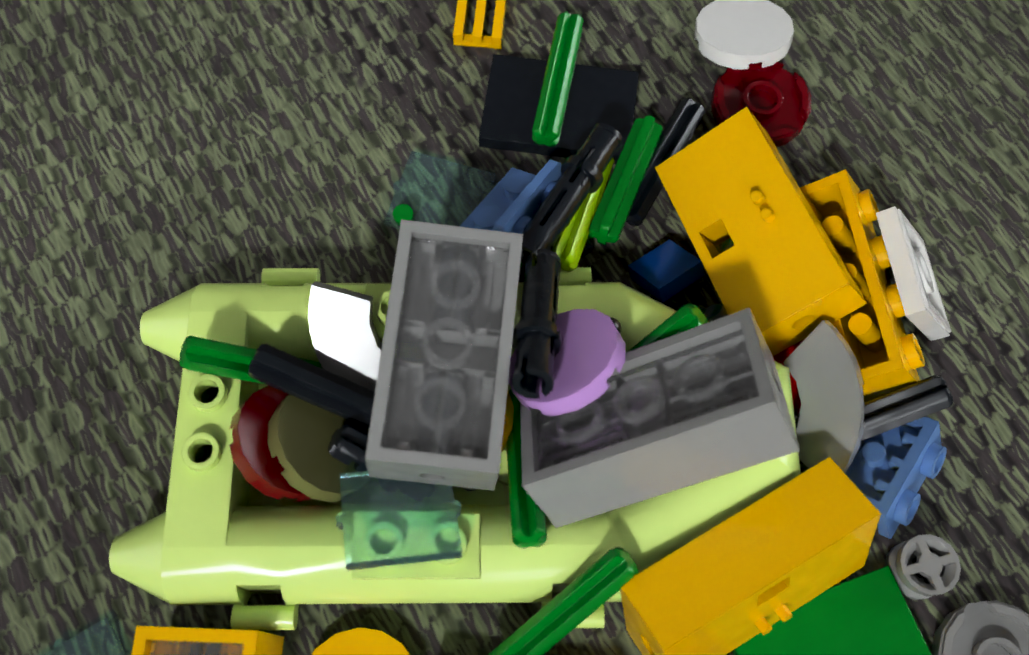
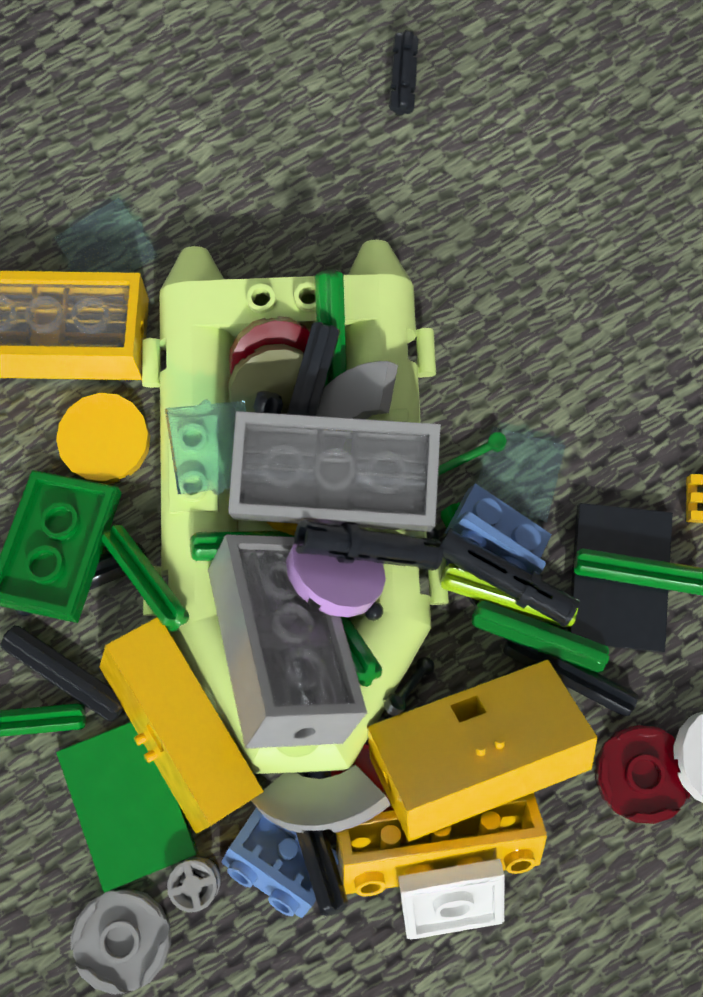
camera: 90 degrees right, 10 degrees up
blue tile [628,239,705,303] -> none

